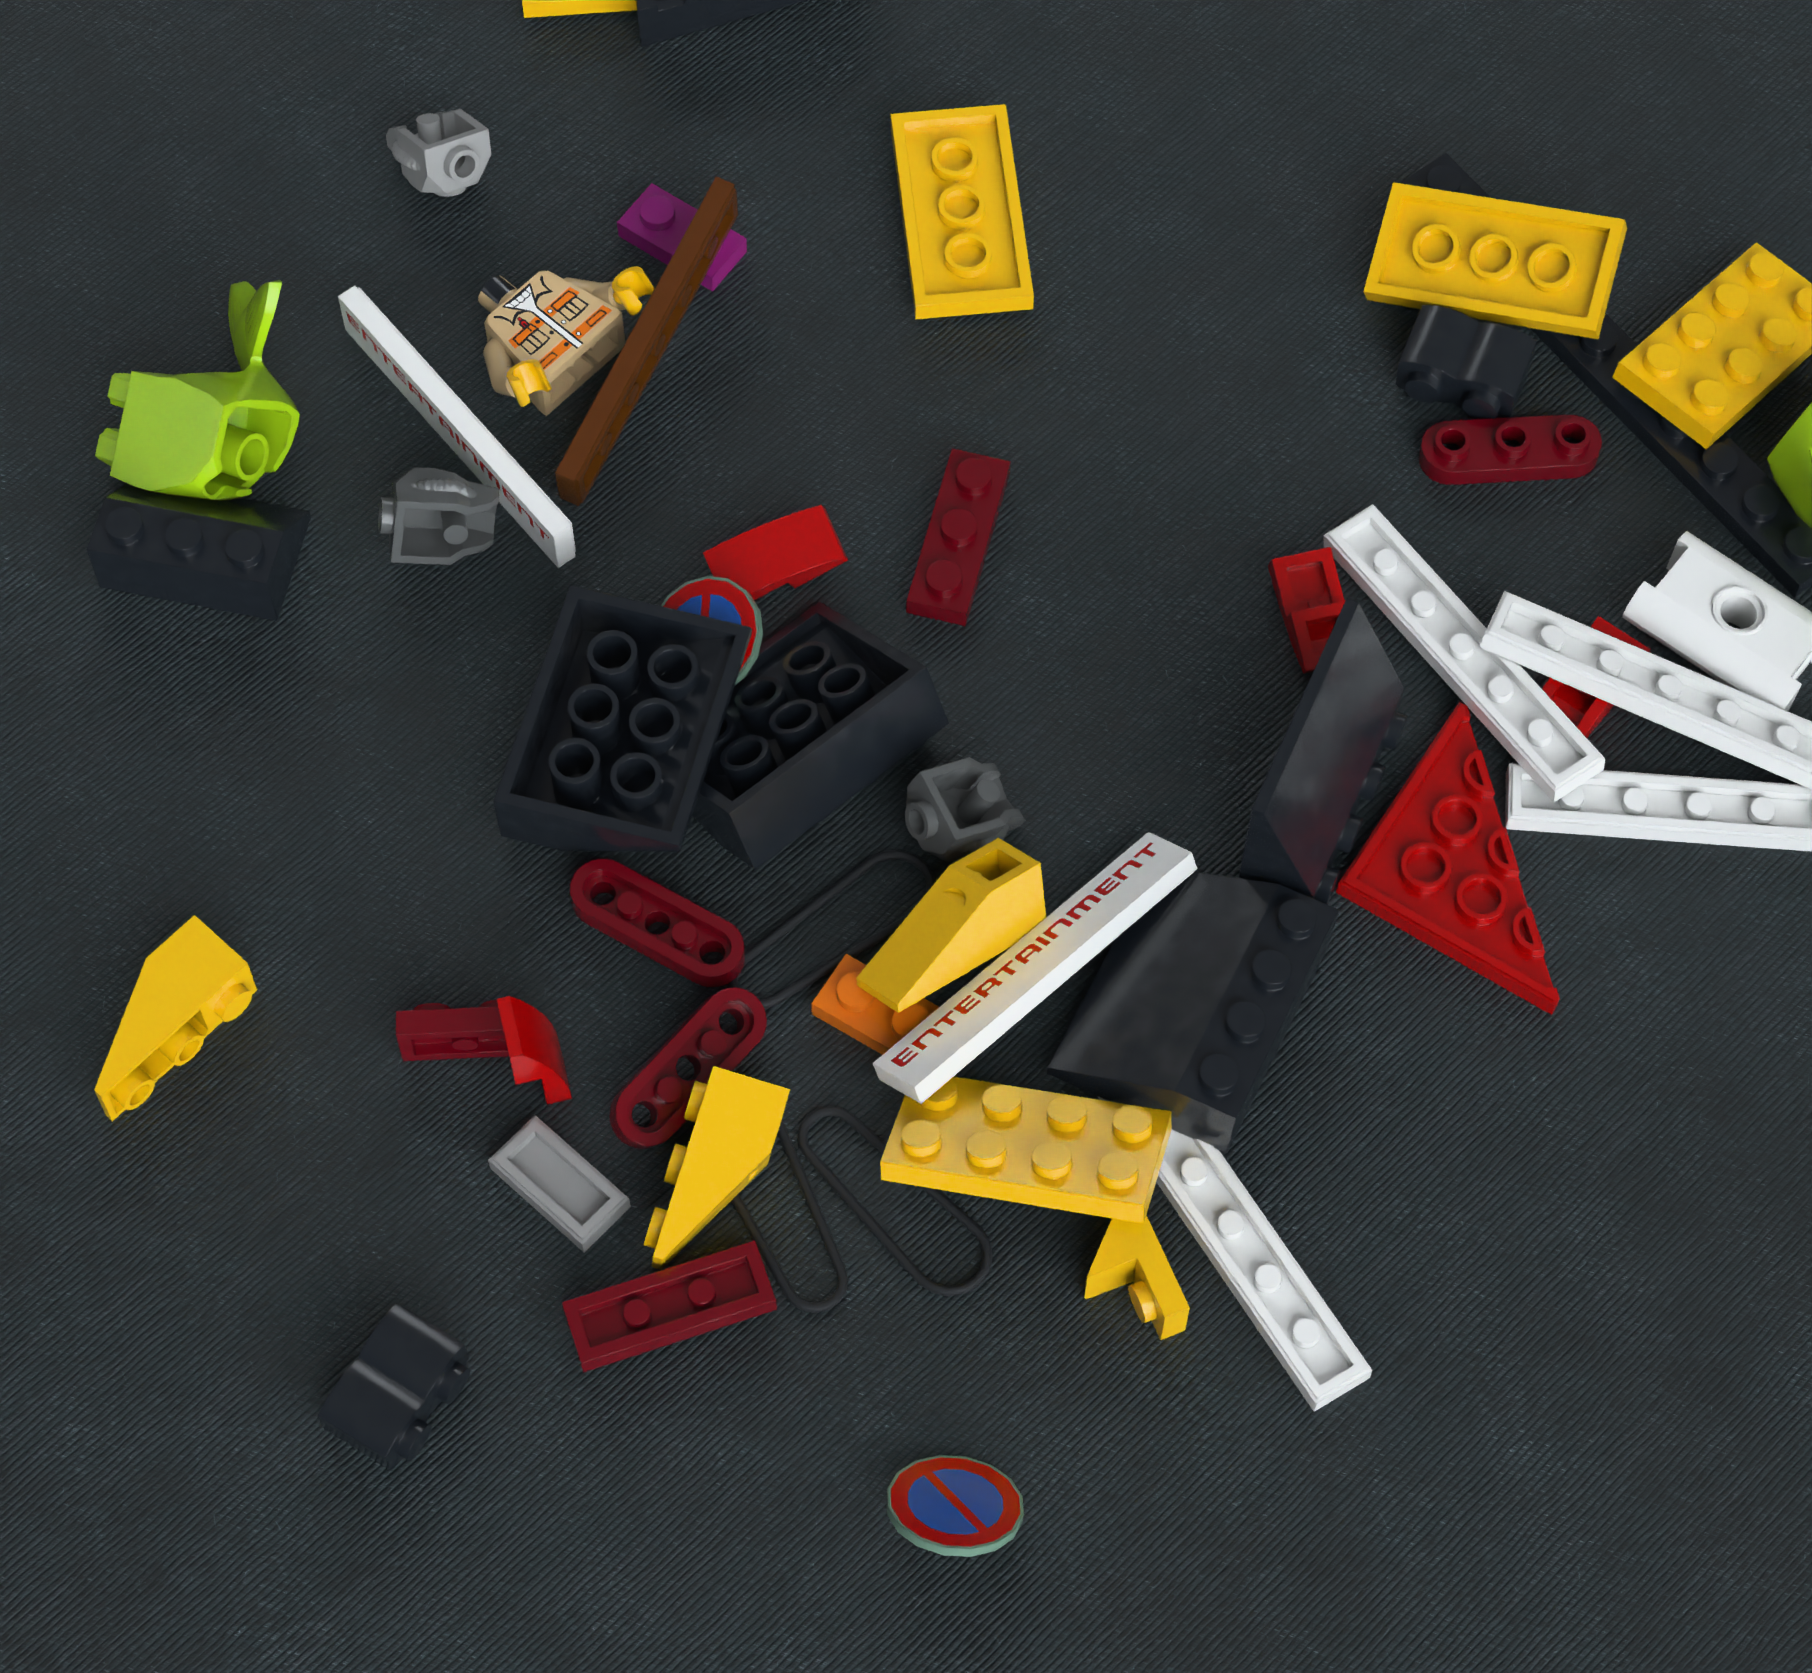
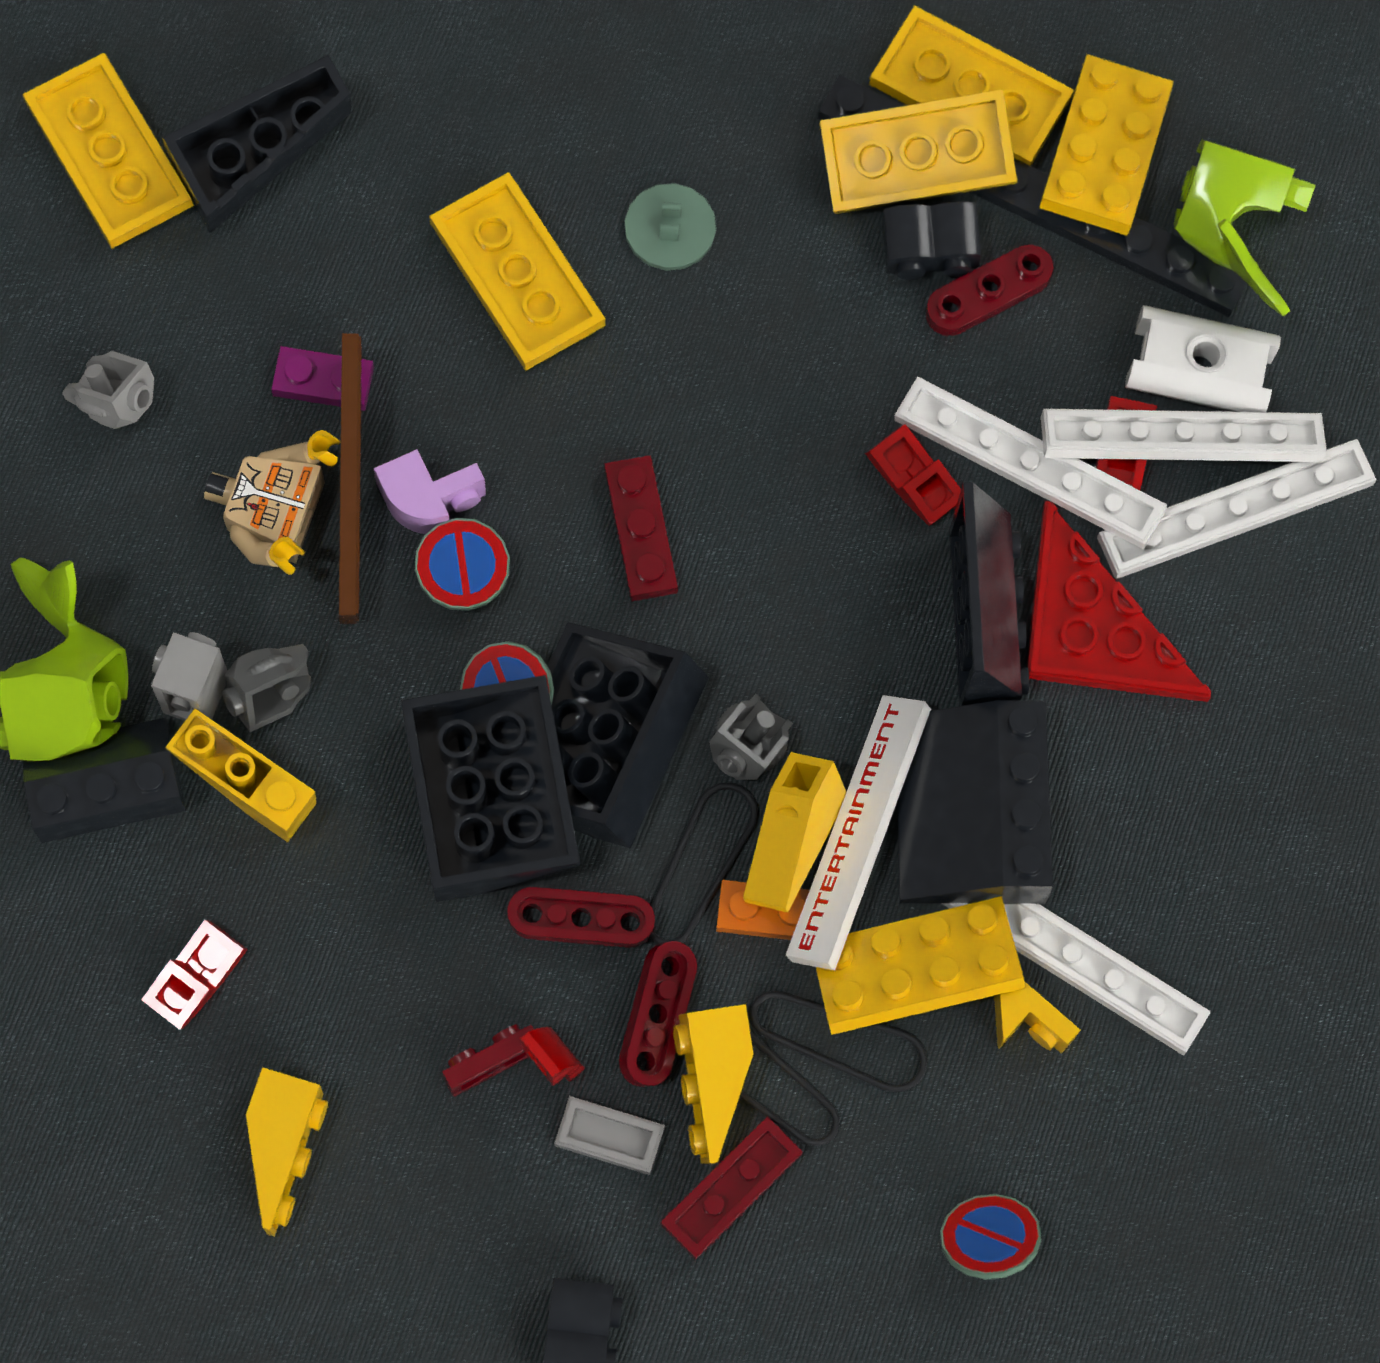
camera: 30 degrees left, 10 degrees up
white tile [338,285,576,568] -> none
red slope [703,505,848,600] -> none
none -> slope [142,920,248,1029]
none -> light grey brick [151,632,227,721]
none -> yellow slope [166,708,316,842]
none -> lavender brick [374,450,486,534]
none -> piece [415,518,510,611]
none -> sand green piece [624,183,716,271]
none -> yellow plate [869,6,1074,166]

